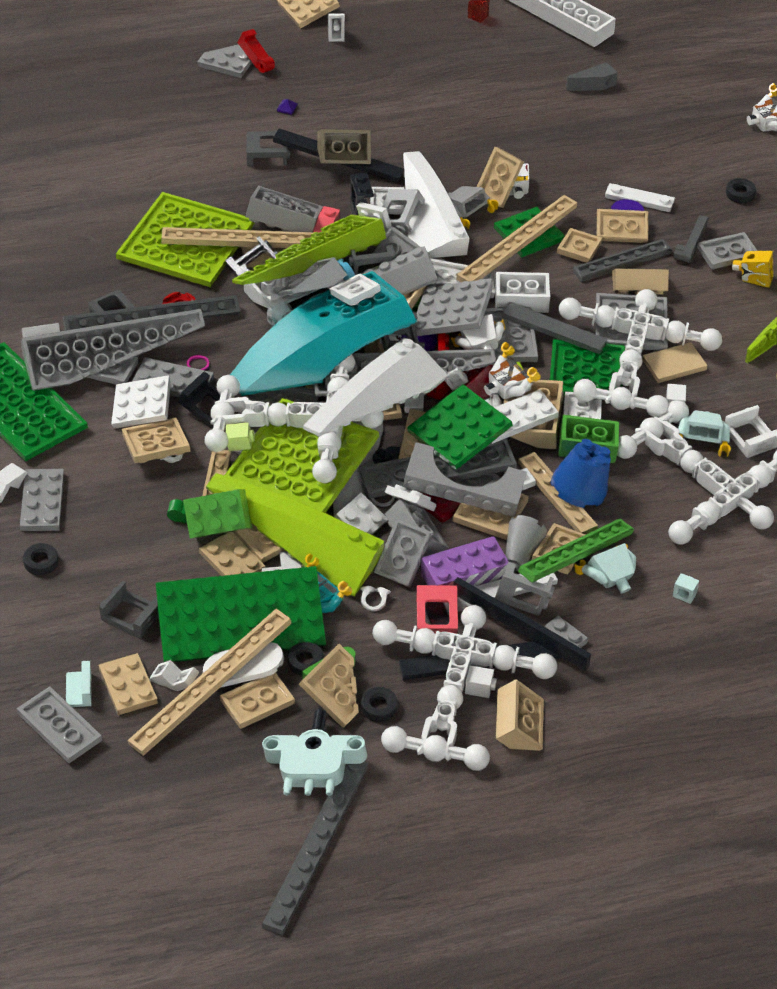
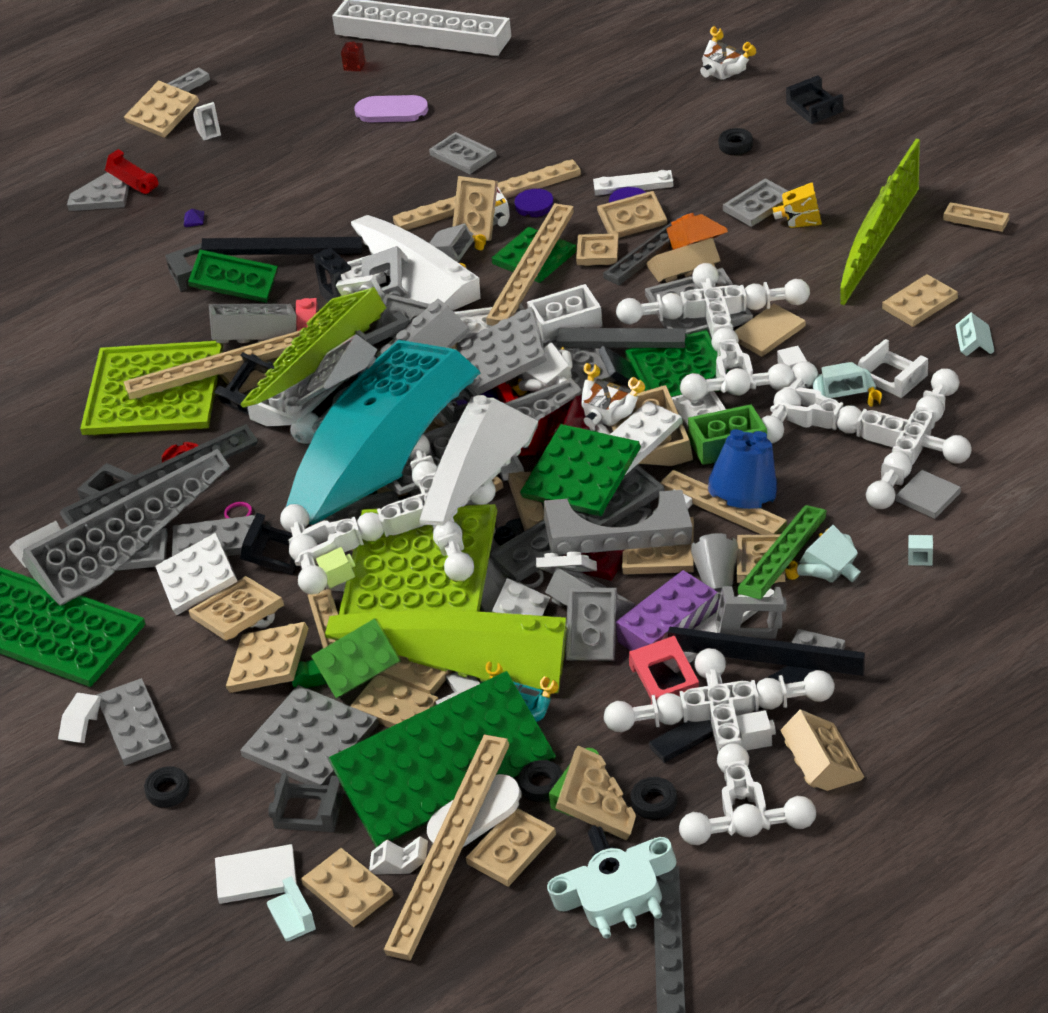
camera: 15 degrees left, 5 degrees down
light grey plate [16,686,102,763] -> none
dark tan slope [317,129,371,164] -> none
white plate [330,274,381,306] -> none
white piece [360,586,391,612] -> none
white slope [444,367,468,391] -> none
dark grey slope [566,62,618,91] -> none
dark grey beam [673,215,709,263] -> none
none -> green plate [188,250,278,303]
none -> white tile [215,844,297,904]
none -> tan plate [226,622,309,693]
none -> light grey plate [240,685,379,785]
none -> lavender tile [354,95,428,122]
none -> tan plate [393,159,581,231]
none -> light grey tile [429,132,497,174]
none -> dark purple tile [514,189,554,217]
none -> tile [598,345,639,390]
none -> orange slope [666,213,728,250]
none -> light grey tile [896,470,961,519]

